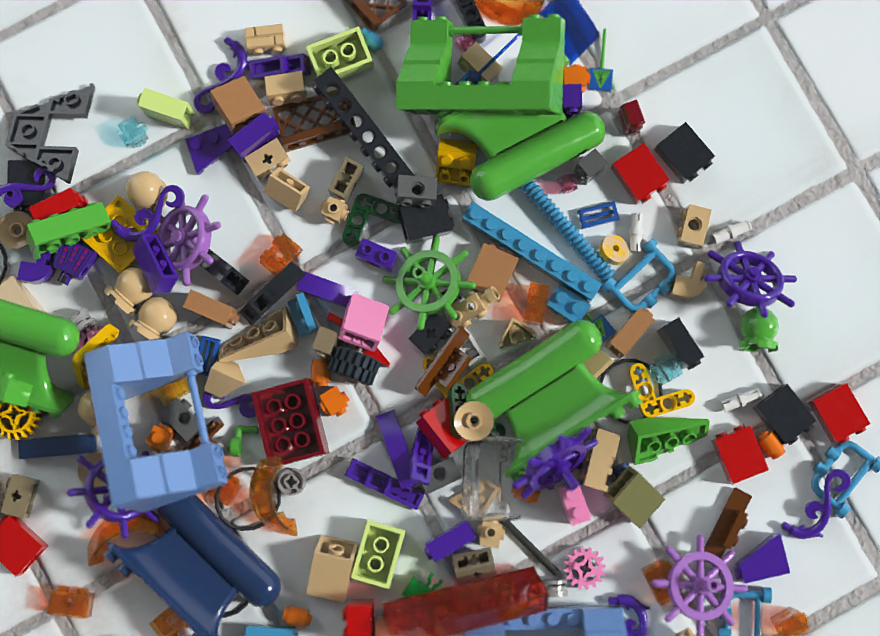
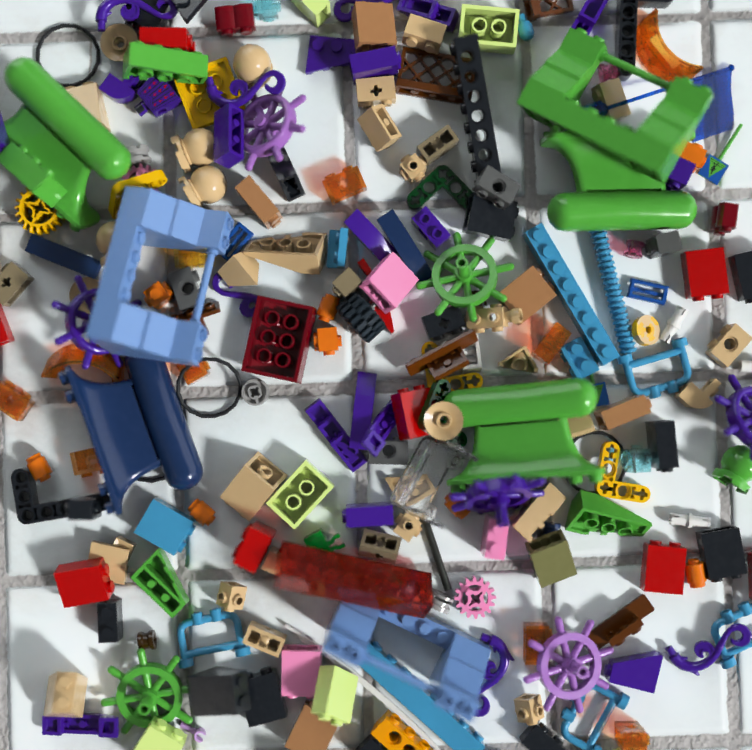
camera: 20 degrees right, 5 degrees up
bright green plate [227,425,259,457] -> none
black slope [239,260,306,326] -> none
clear orange windscreen [249,455,298,536] -> none
yellow slope [436,138,477,186] -> none
none -> dark red brick [214,3,256,37]
none -> dark blue slope [377,209,432,282]

